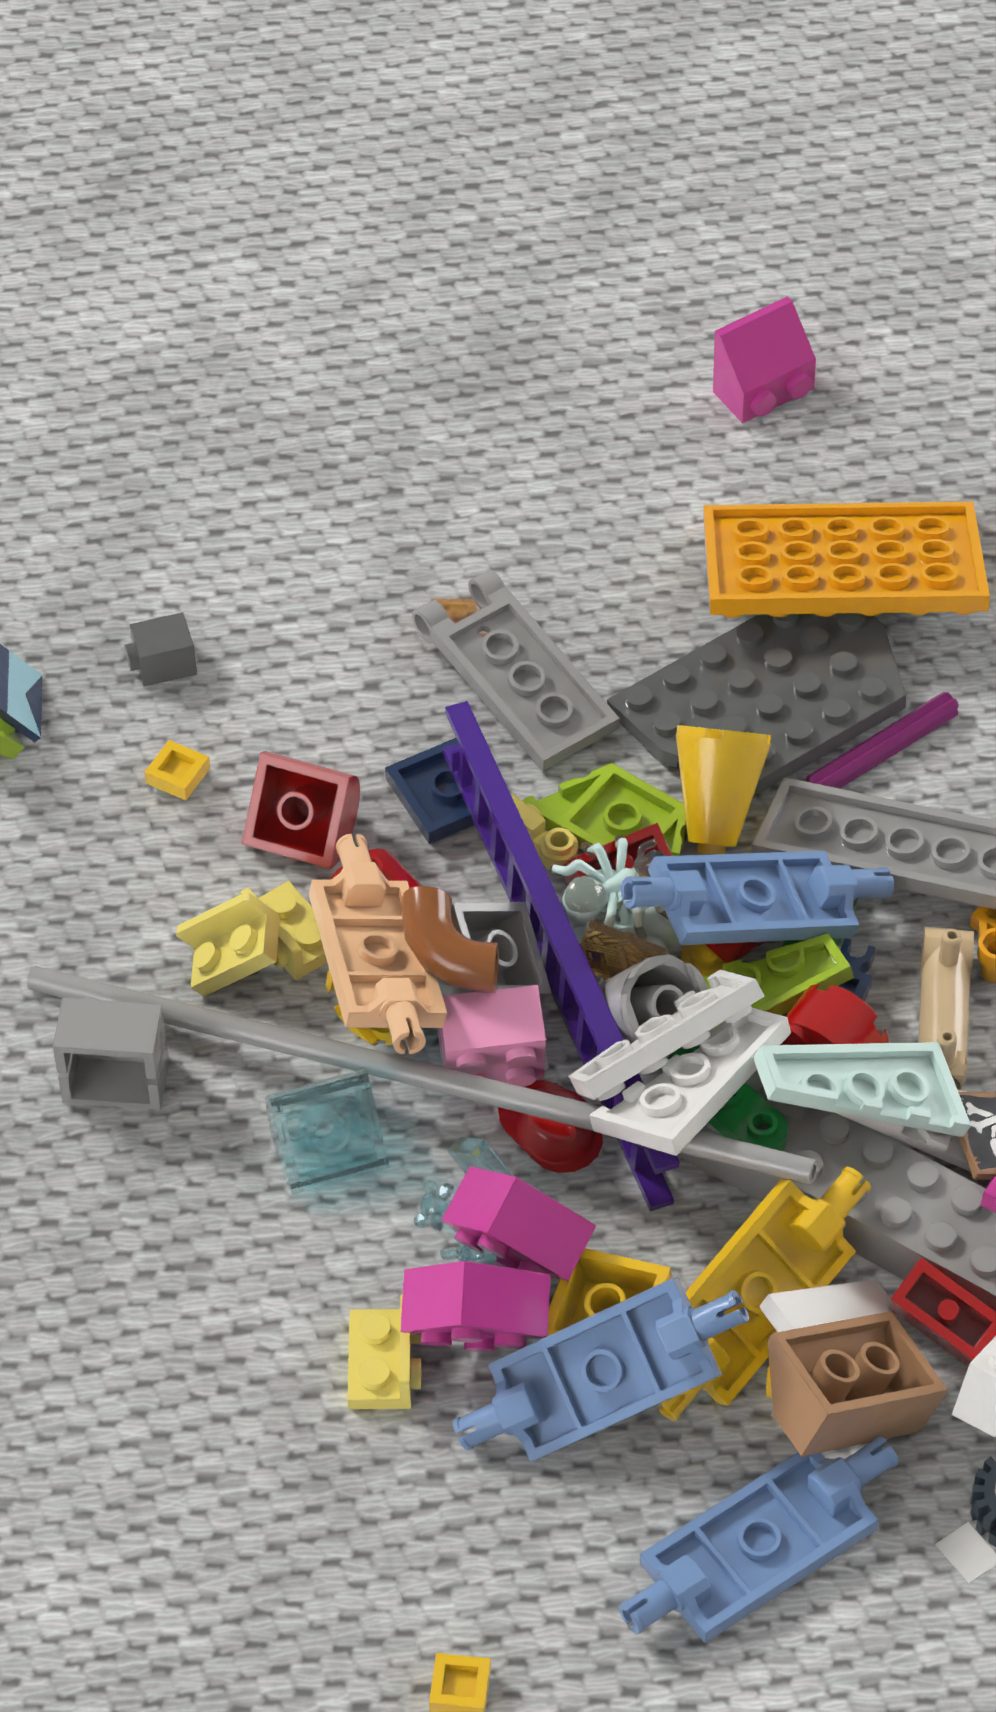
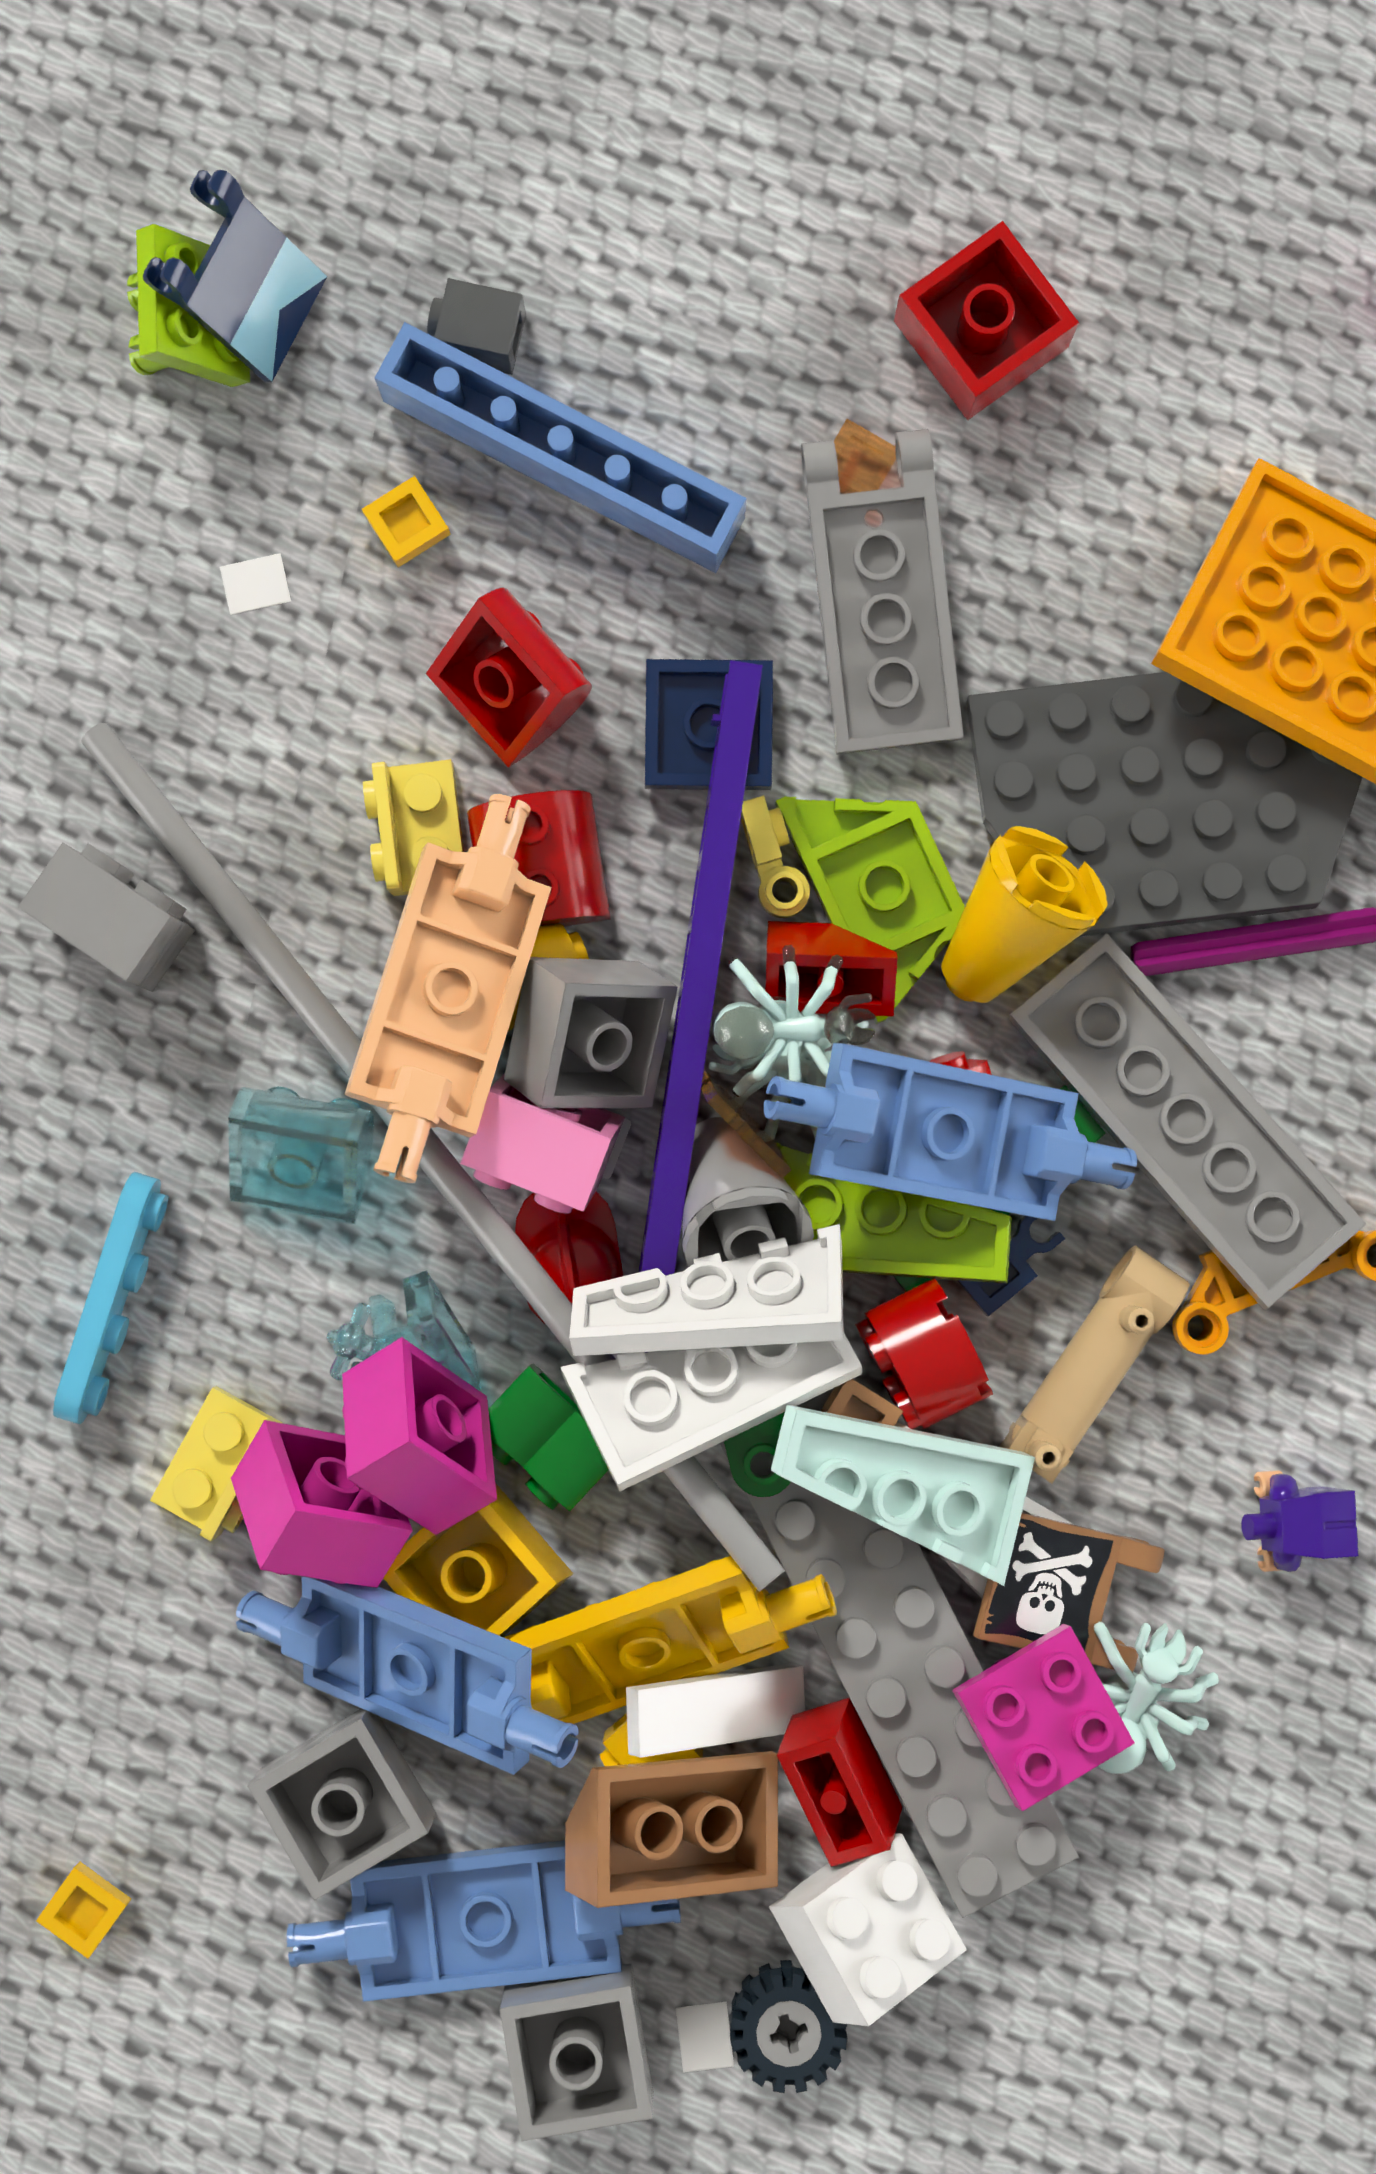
camera: 30 degrees right, 35 degrees up
light yellow bracket [176,892,280,996] -> none
dark orange cylinder [401,886,499,993] -> none
none -> medium azure plate [53,1172,168,1424]
none -> white sticker [220,553,291,615]
none -> light grey brick [247,1708,436,1901]
none -> medium blue brick [375,322,746,573]
none -> green brick [488,1363,609,1512]
none -> light grey brick [499,1963,654,2141]
none -> red brick [894,221,1079,420]

